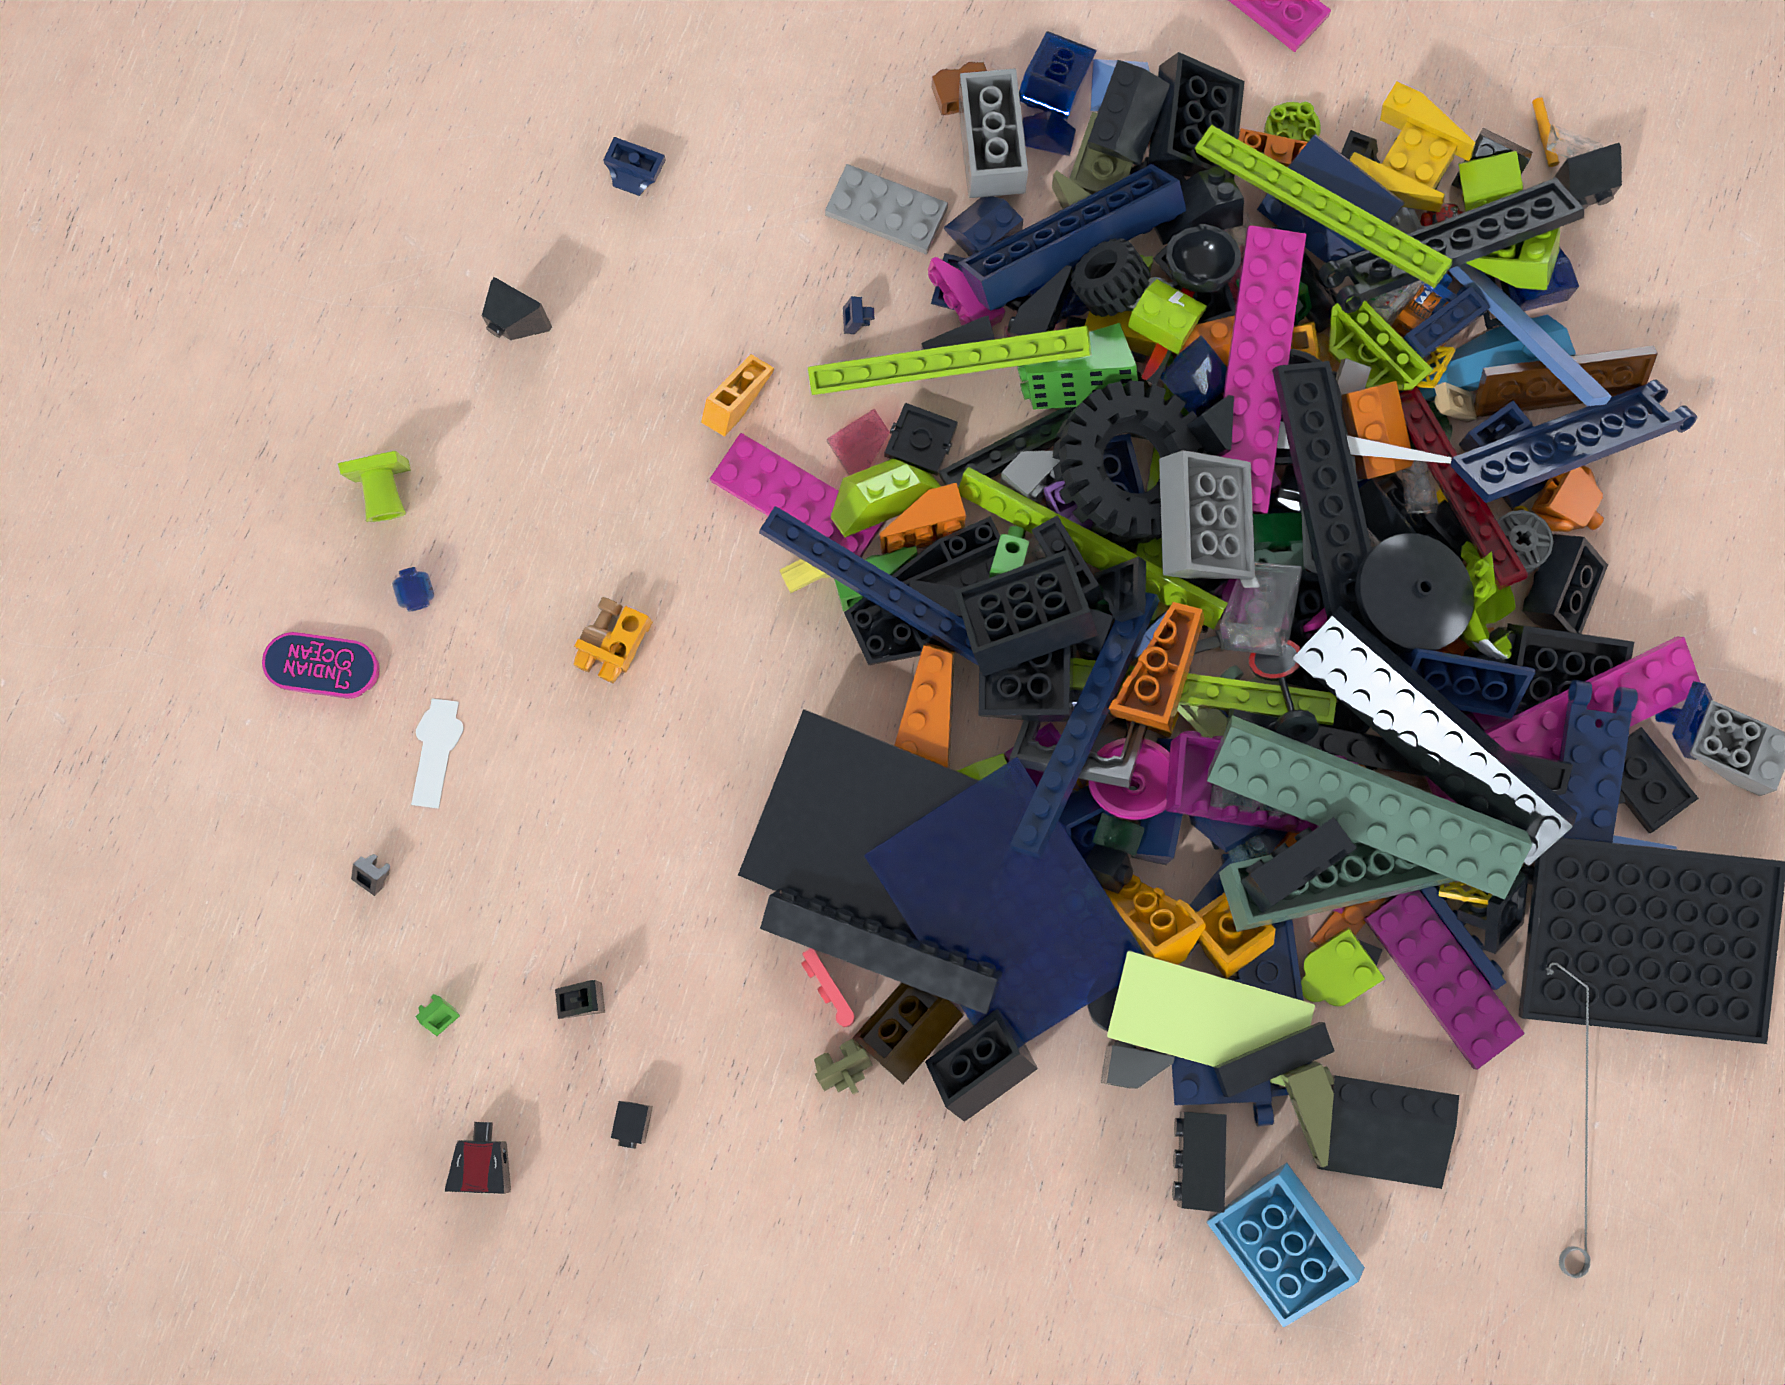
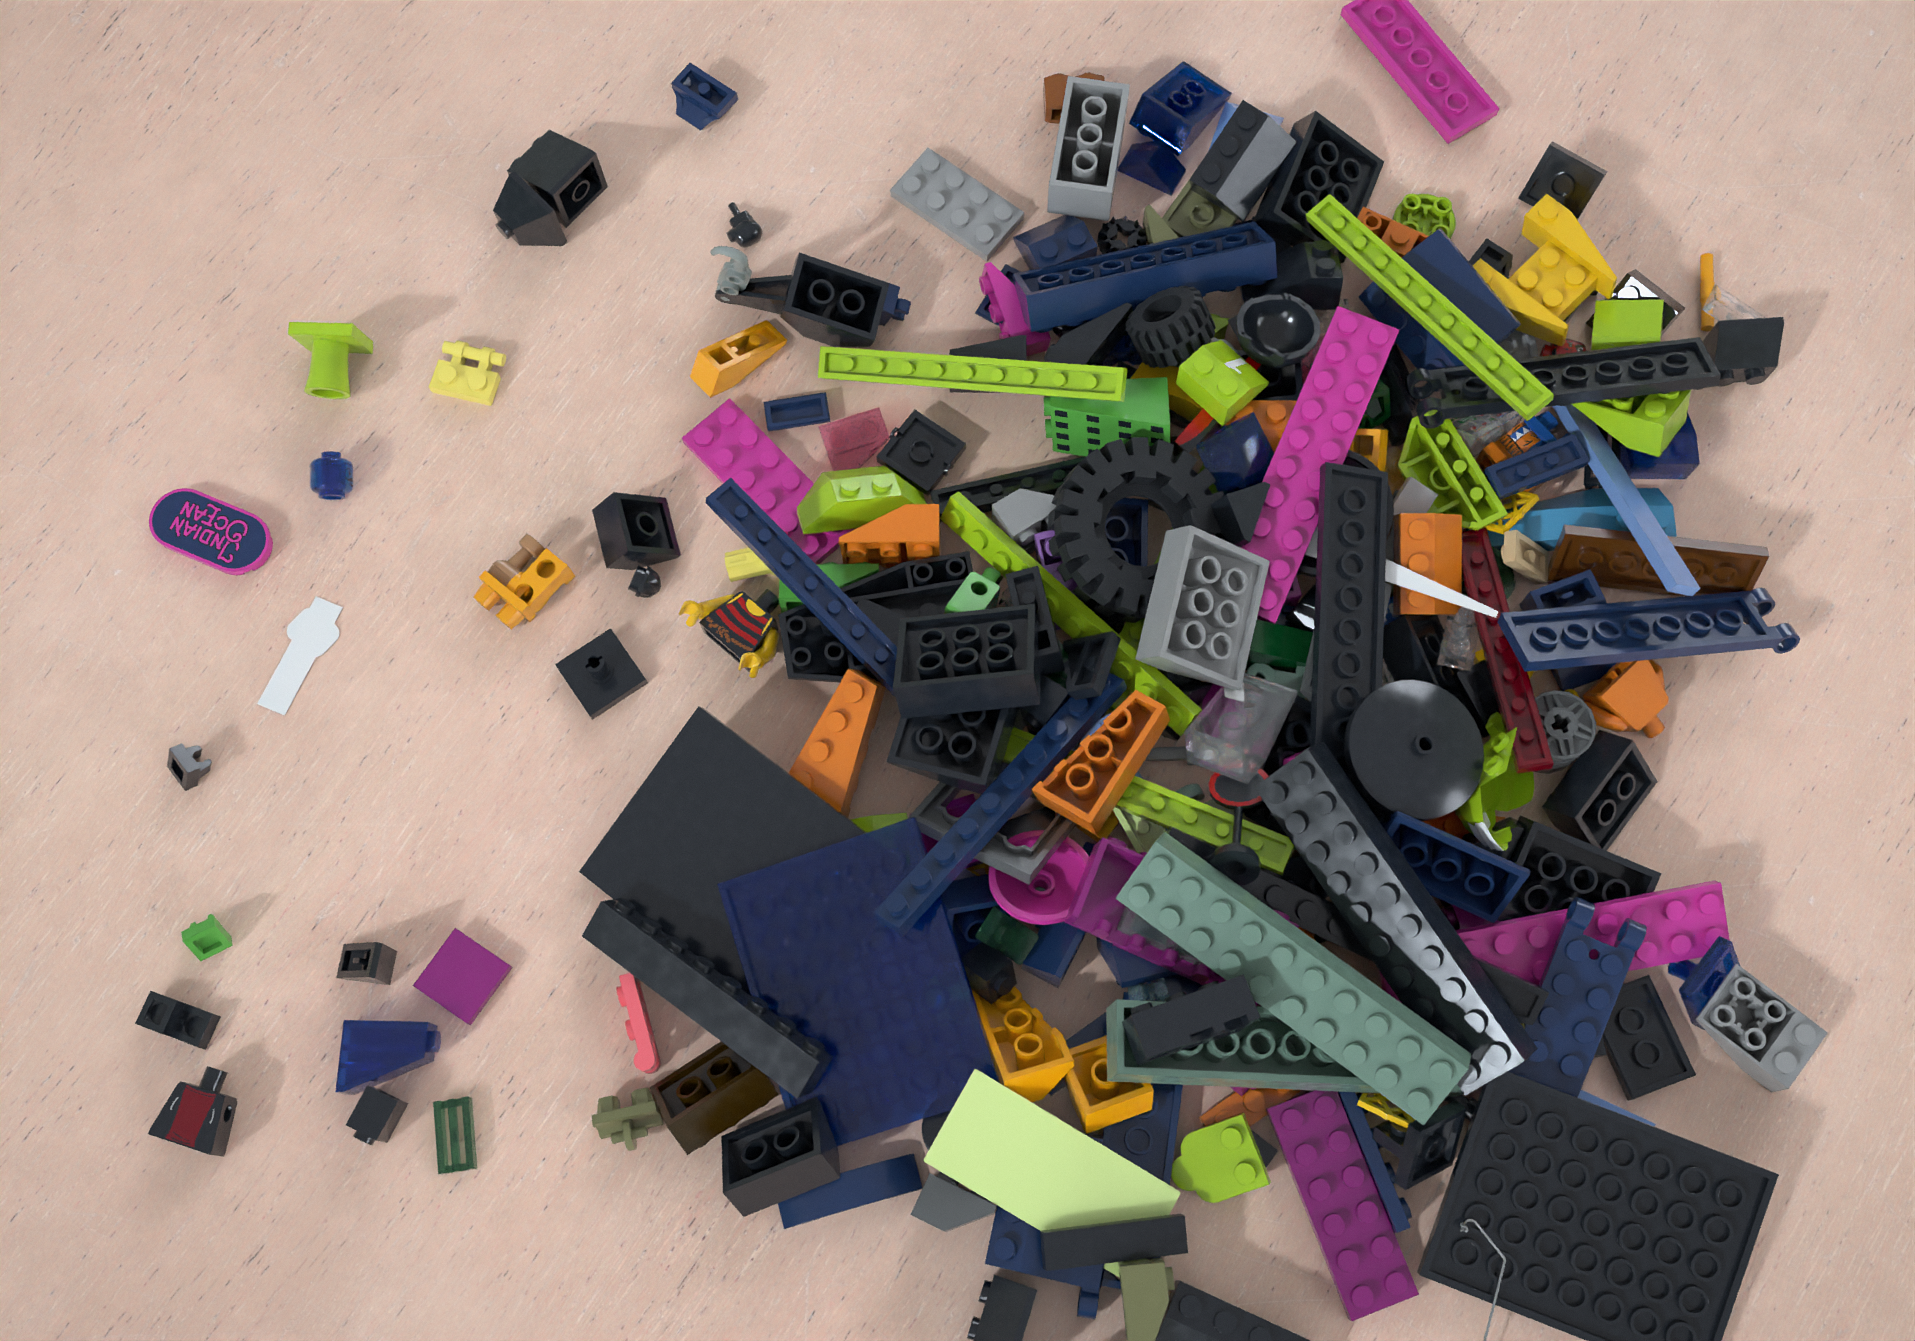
camera: 15 degrees right, 5 degrees down
none -> black slope [135,991,221,1050]
none -> clear blue slope [335,1020,441,1095]
none -> magenta tile [413,928,513,1025]
none -> light yellow plate [429,340,506,406]
none -> clear green tile [433,1096,477,1175]
none -> black slope [507,130,608,228]
none -> black tile [555,628,648,720]
none -> black slope [592,492,681,570]
none -> black plate [628,565,661,598]
none -> torso [678,589,780,678]
none -> black slope [710,246,889,347]
none -> black piece [726,202,763,248]
none -> dark blue tile [763,392,831,432]
none -> dark blue slope [778,1153,923,1229]
none -> black gear [1097,216,1147,254]
none -> black tile [1518,141,1608,220]

